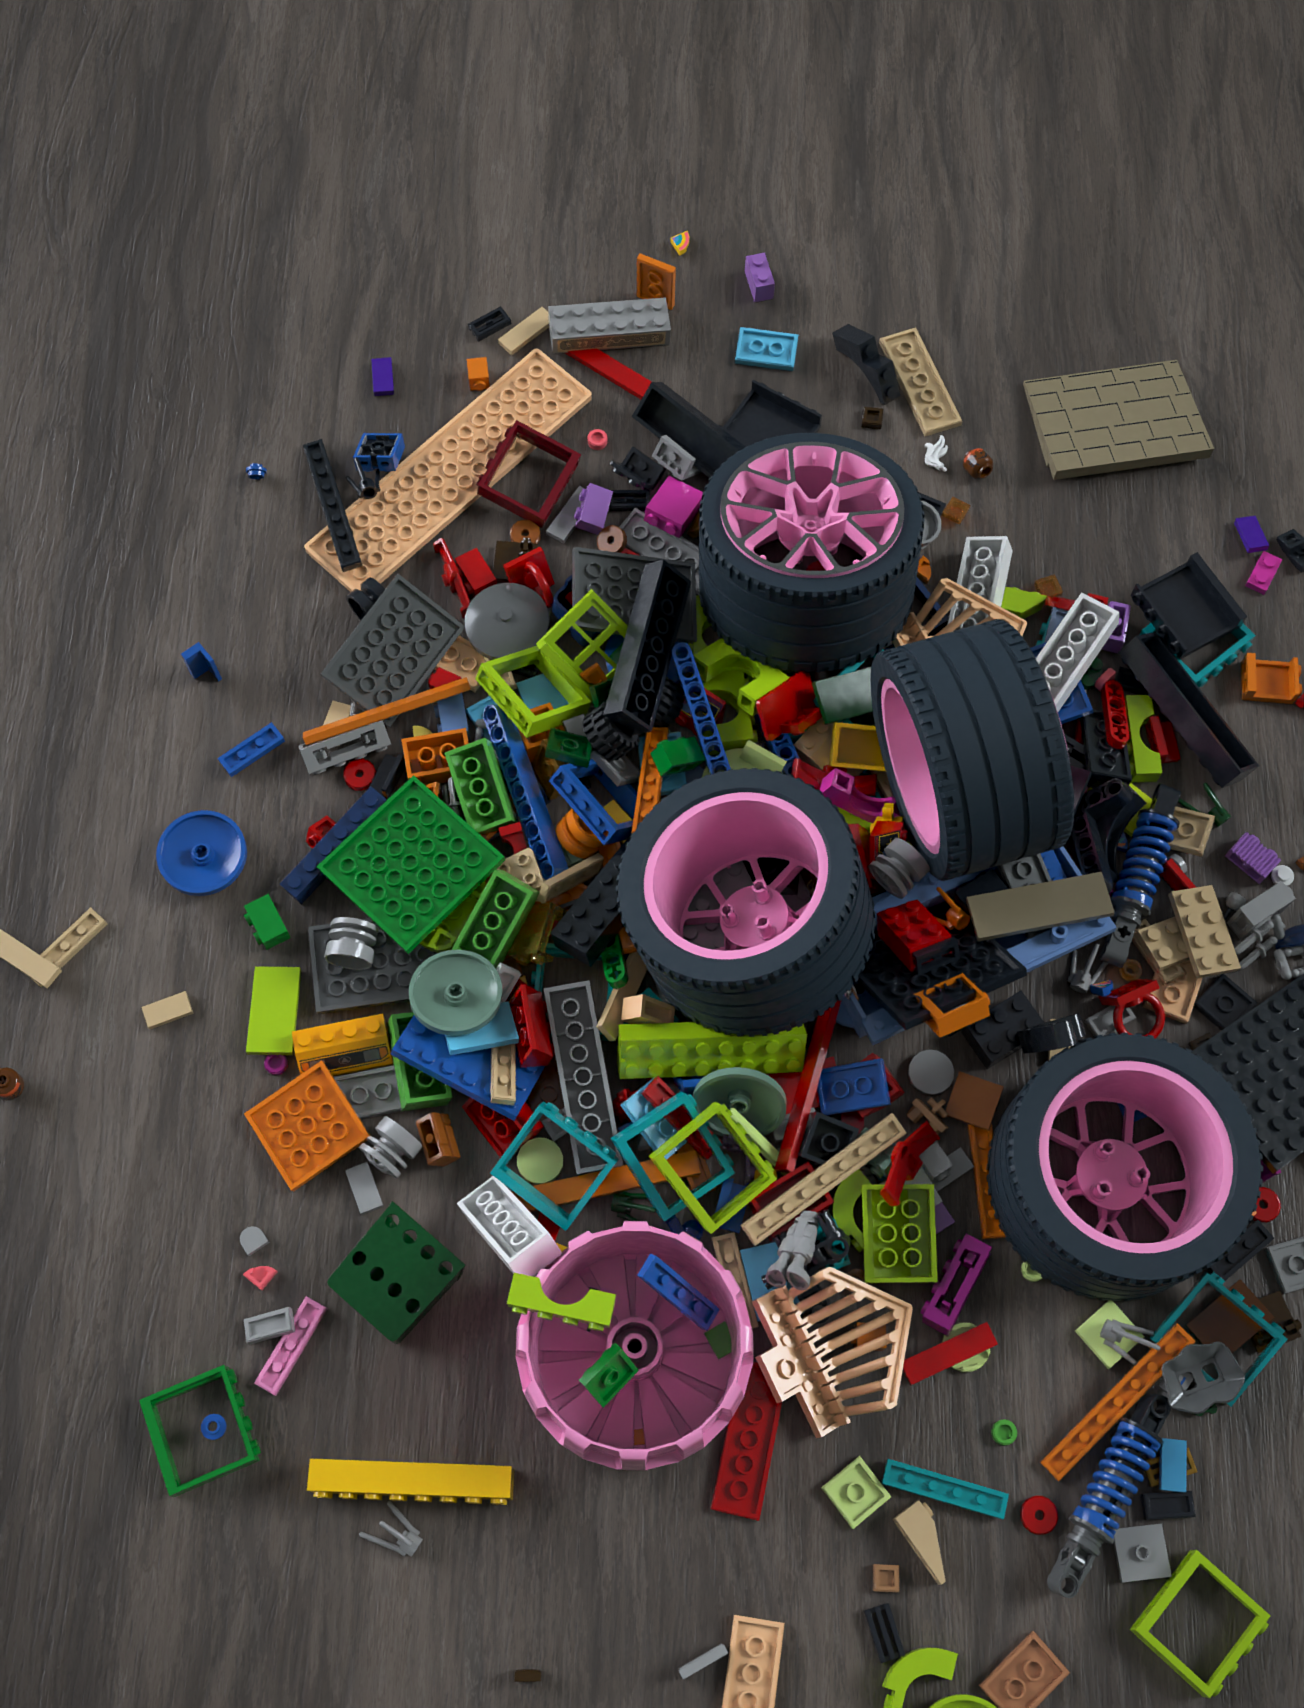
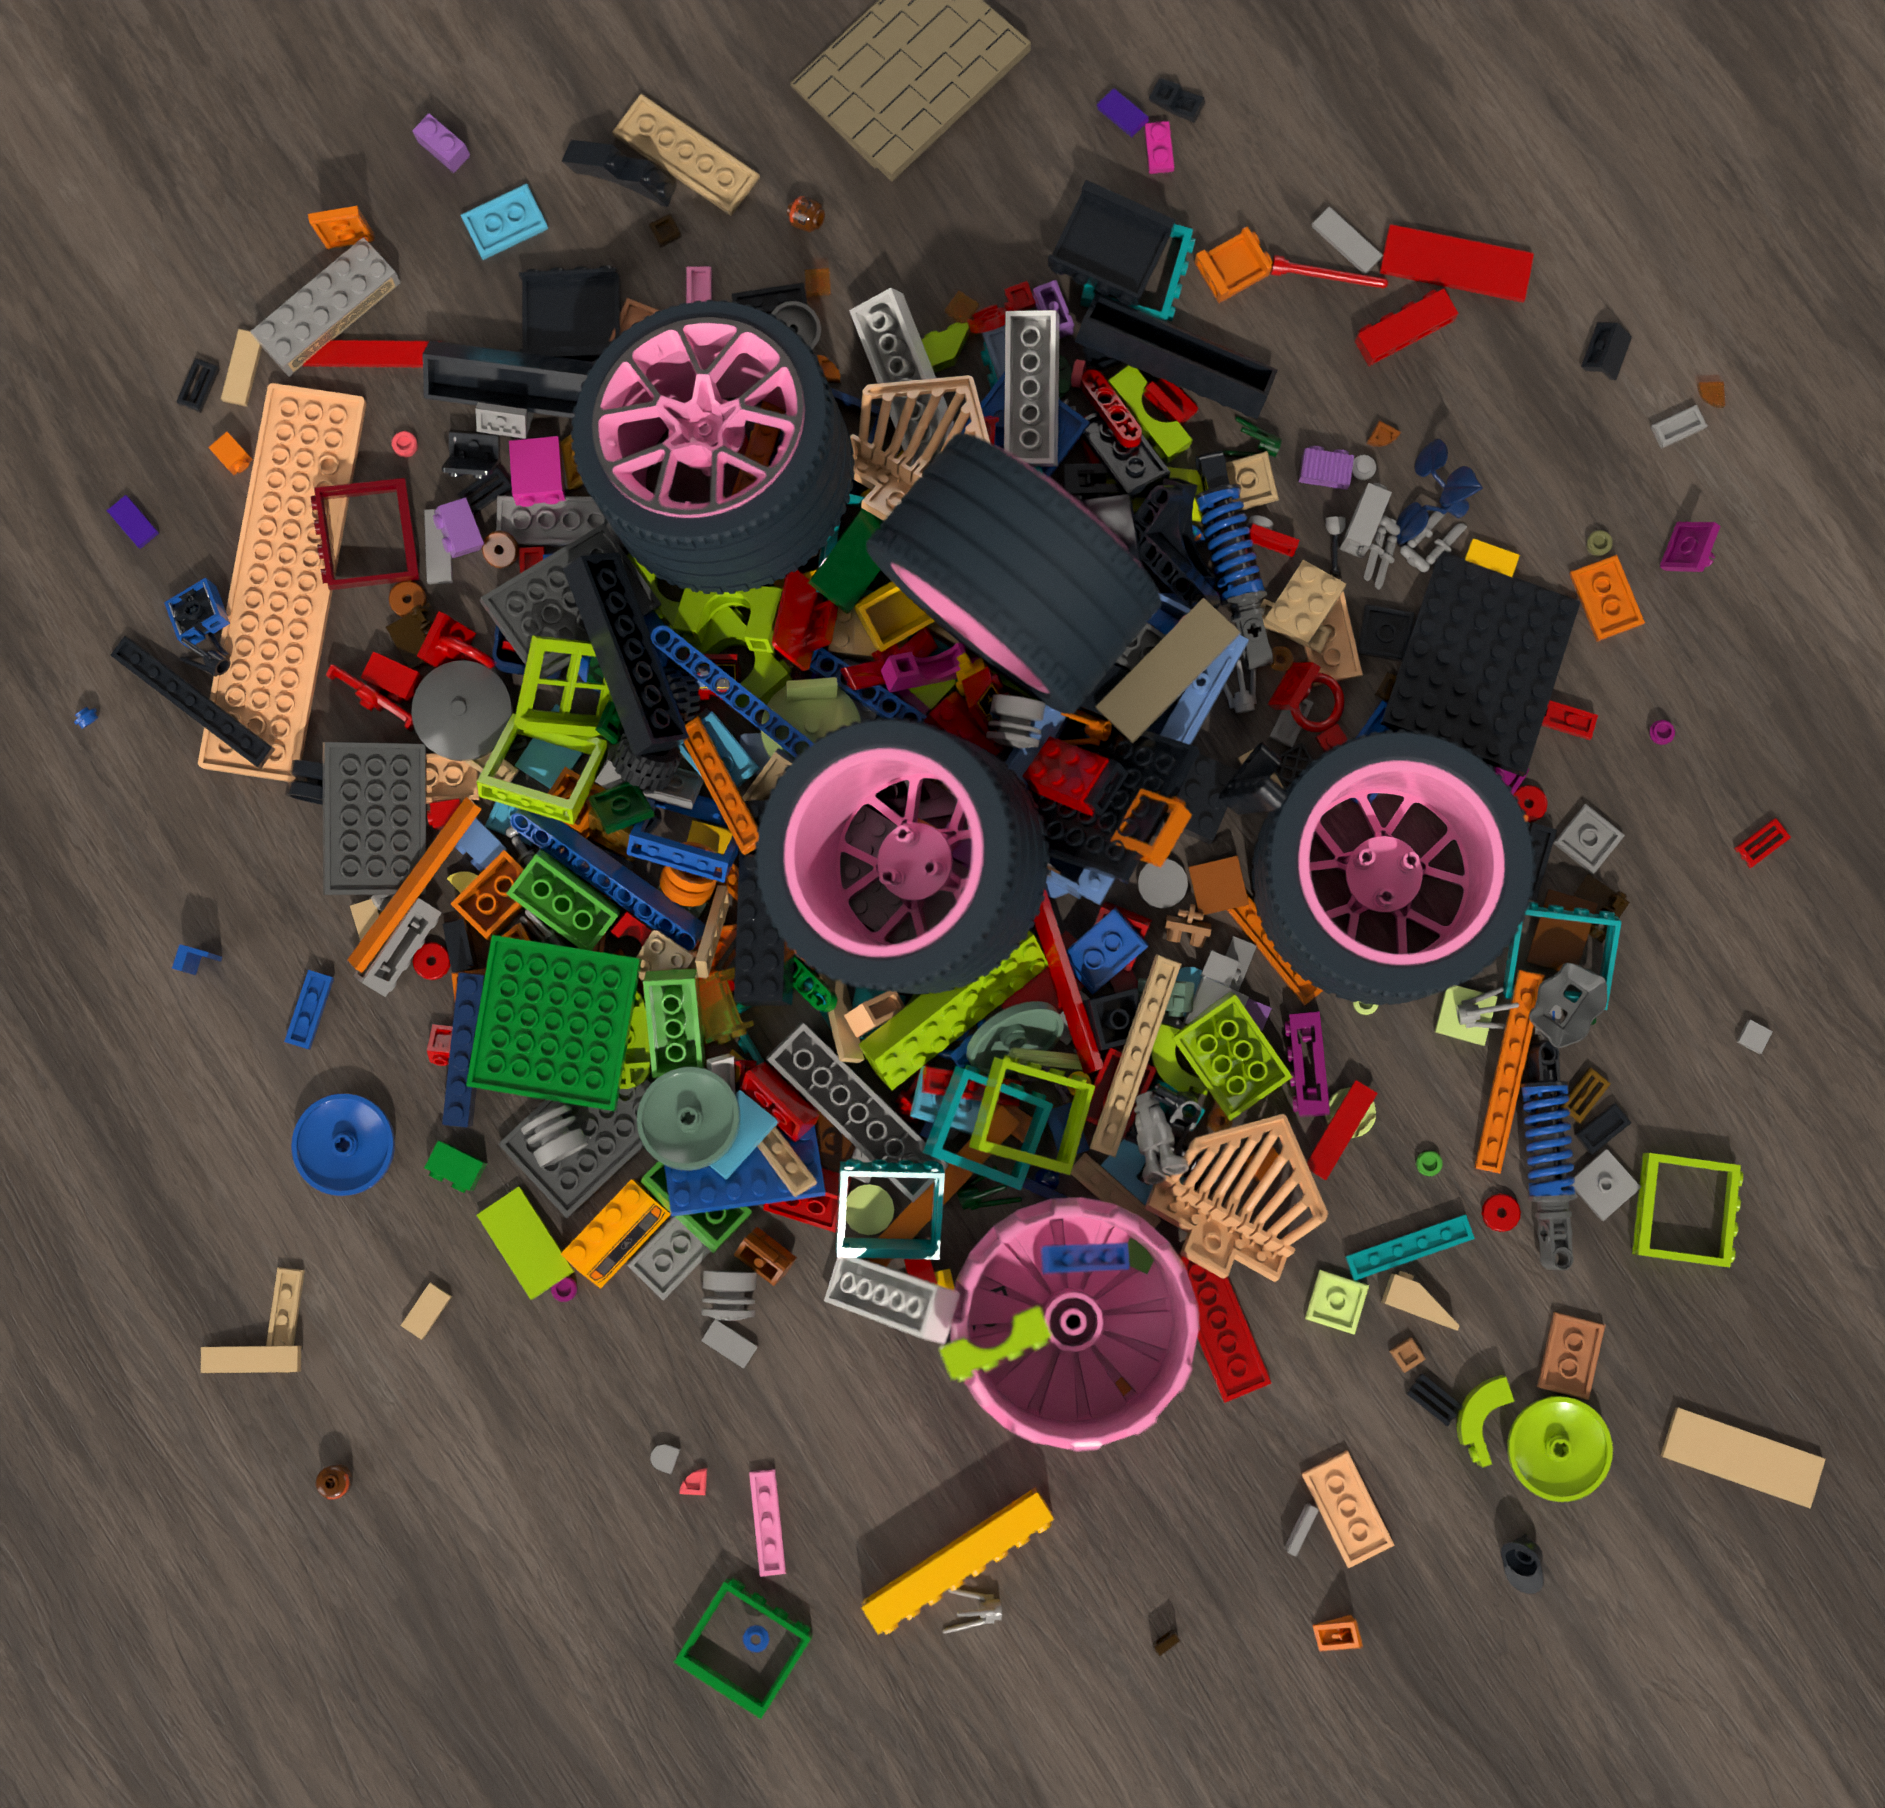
camera: 30 degrees left, 15 degrees up
orange plate [244,1060,371,1192] -> none
light grey tile [244,1307,295,1345] -> none
dark green piece [327,1201,466,1344] -> none
orange tile [579,662,607,684] -> none
green plate [579,1343,639,1408] -> none
green brick [650,737,705,776] -> none
tile [670,231,690,256] -> none
red plate [880,1121,940,1206] -> none
white piece [925,435,948,472] -> none
blue tile [1090,980,1113,997] -> none
dark azure tile [1159,1438,1187,1493] -> none
tan plate [1168,885,1241,978] -> none

